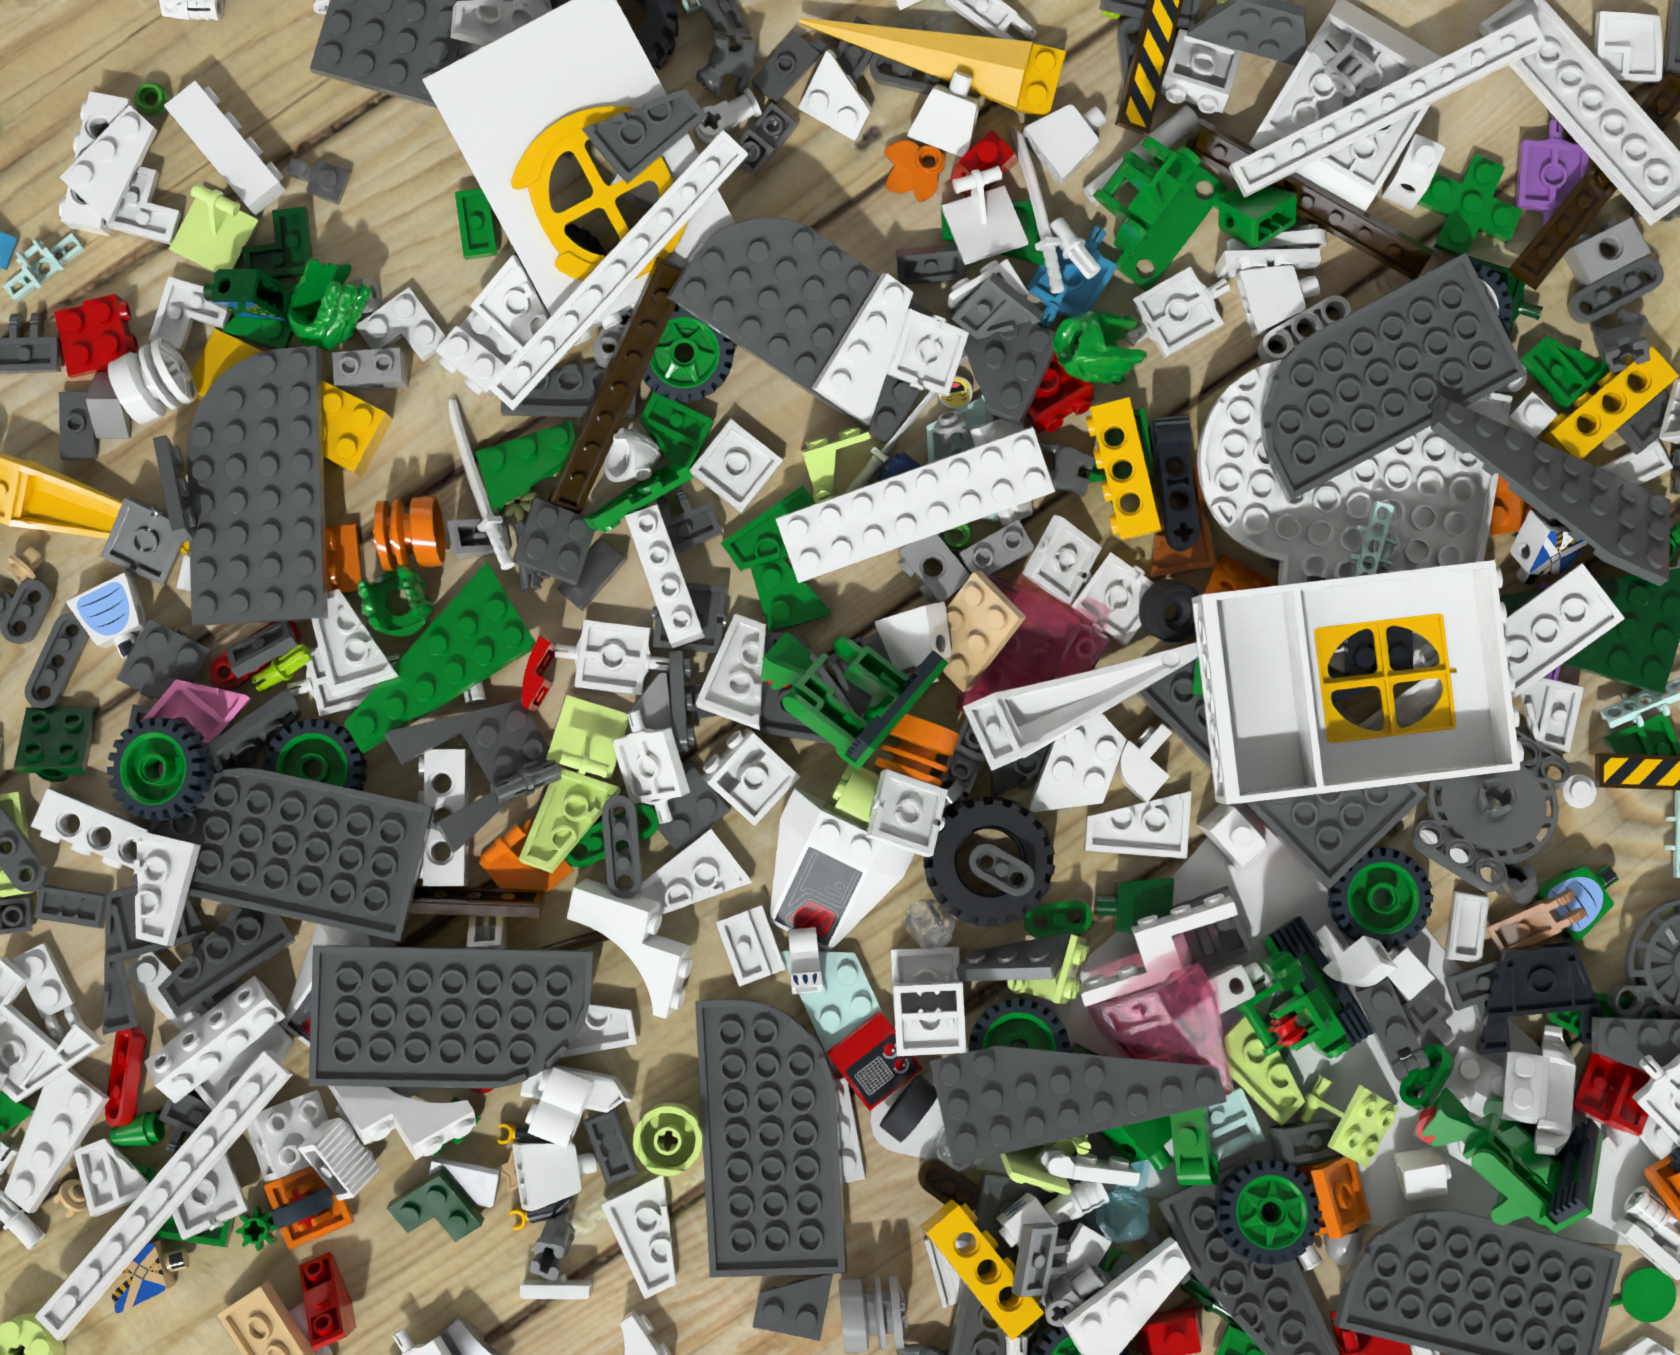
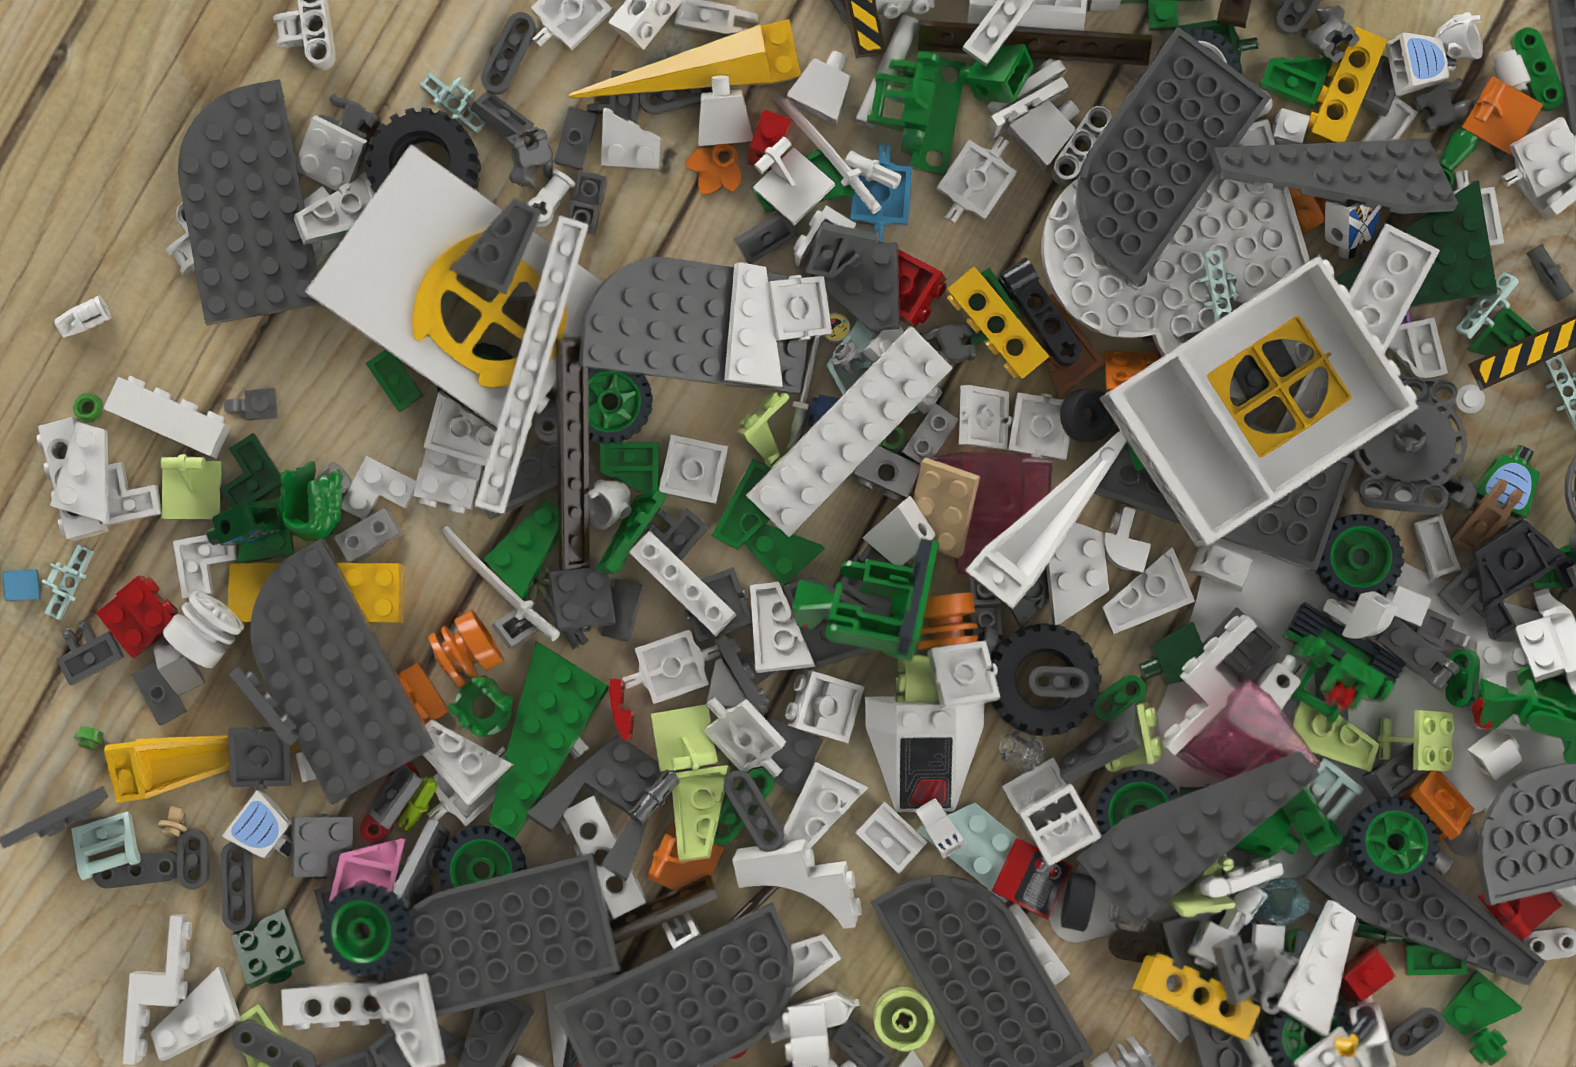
camera: 25 degrees left, 0 degrees up
green piece [1052,310,1147,385] -> none

